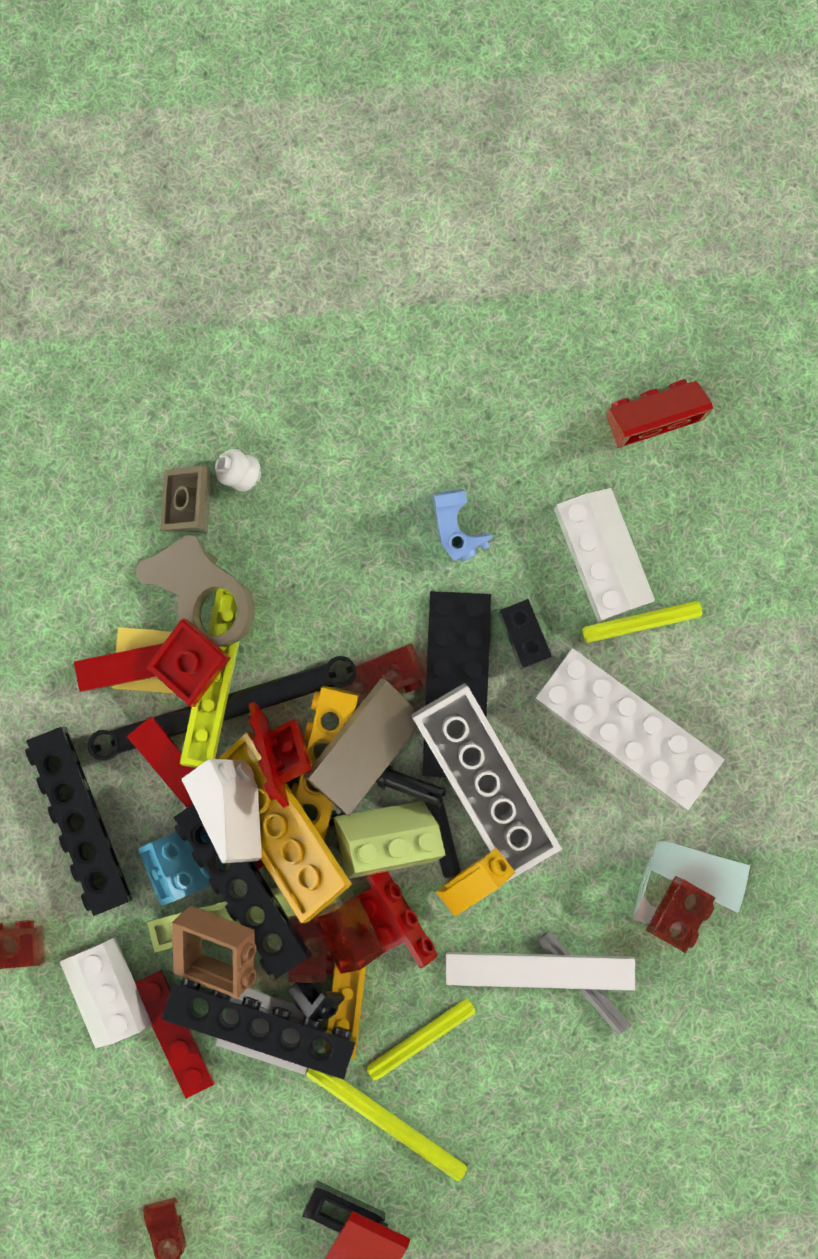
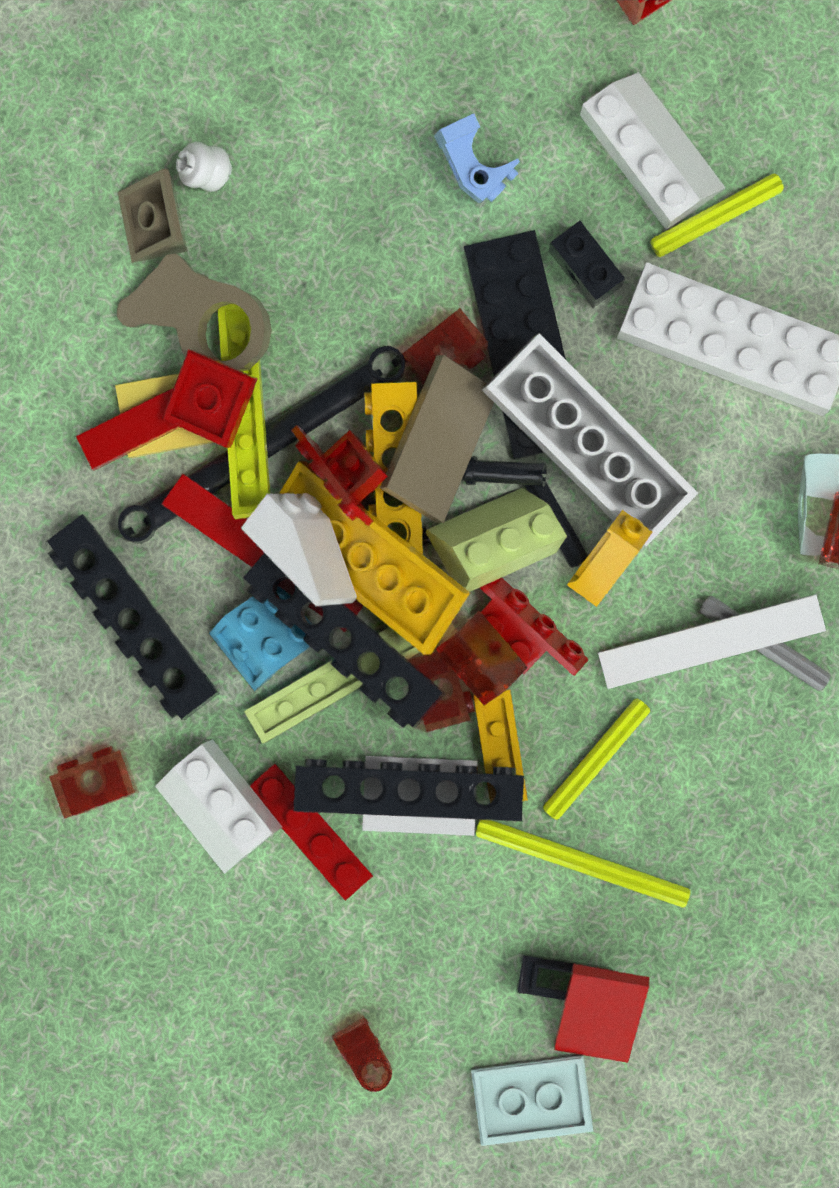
camera: 15 degrees left, 0 degrees up
medium nougat window [172,906,257,998] -> none
black bracket [288,982,345,1019] -> none

